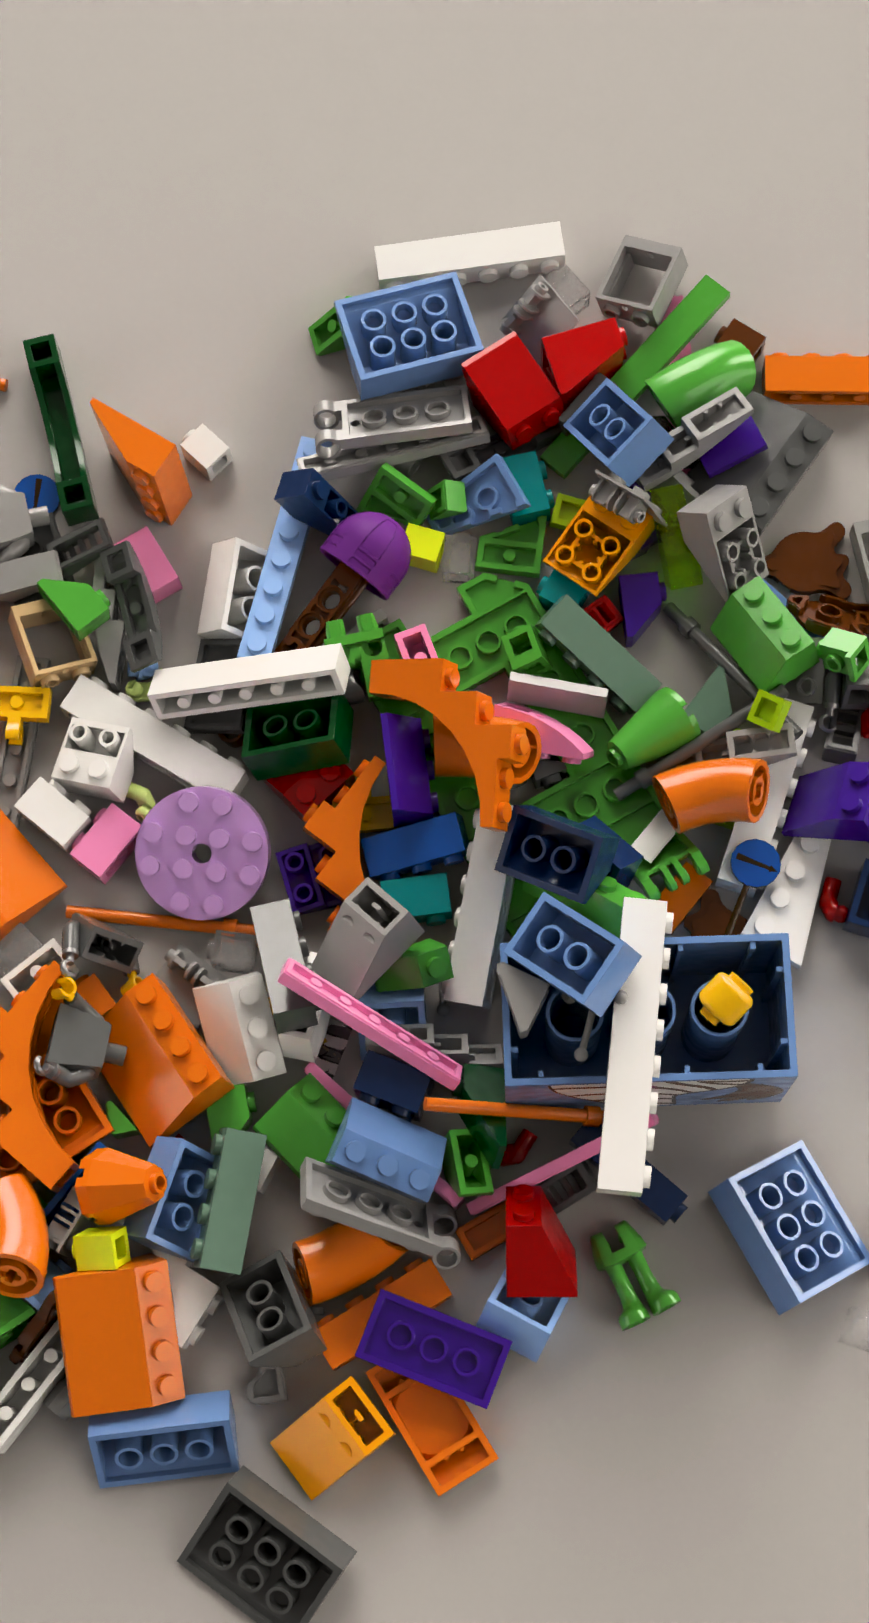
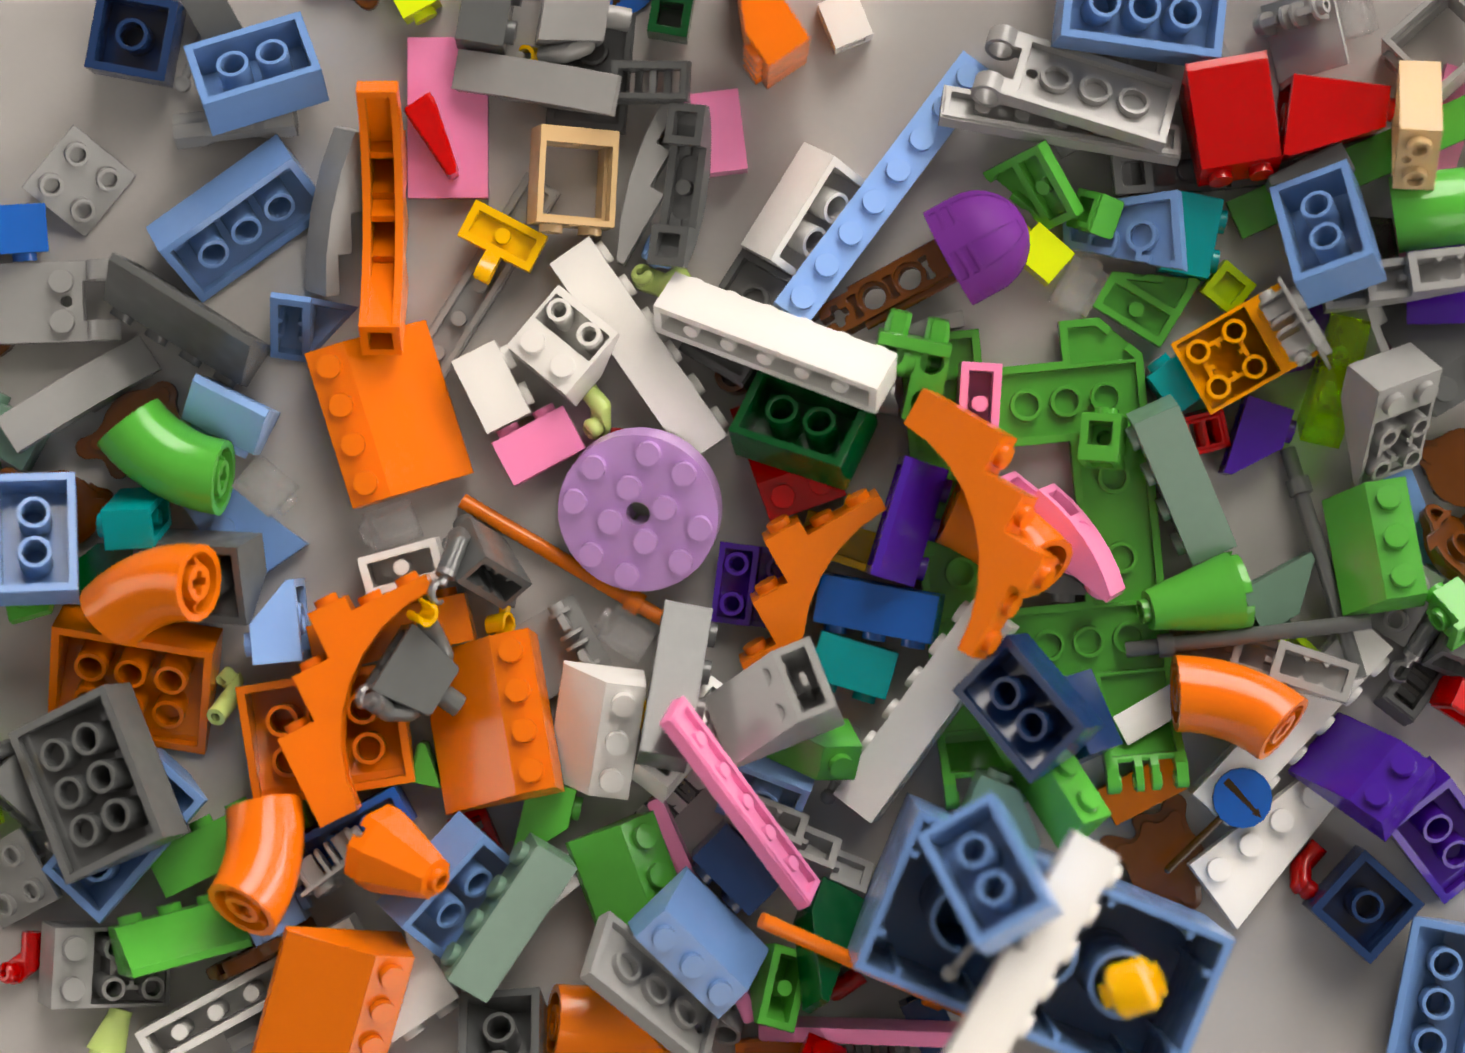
camera: 20 degrees right, 15 degrees up
bright green slope [37,579,111,641] -> none
neon yellow brick [72,1226,131,1272] -> none
dark blue slope [274,468,358,535] -> none
light grey slope [496,962,550,1039] -> none
tile [507,671,609,718] -> none
lime plate [746,689,792,733] -> none
none -> tan window [1391,60,1443,190]

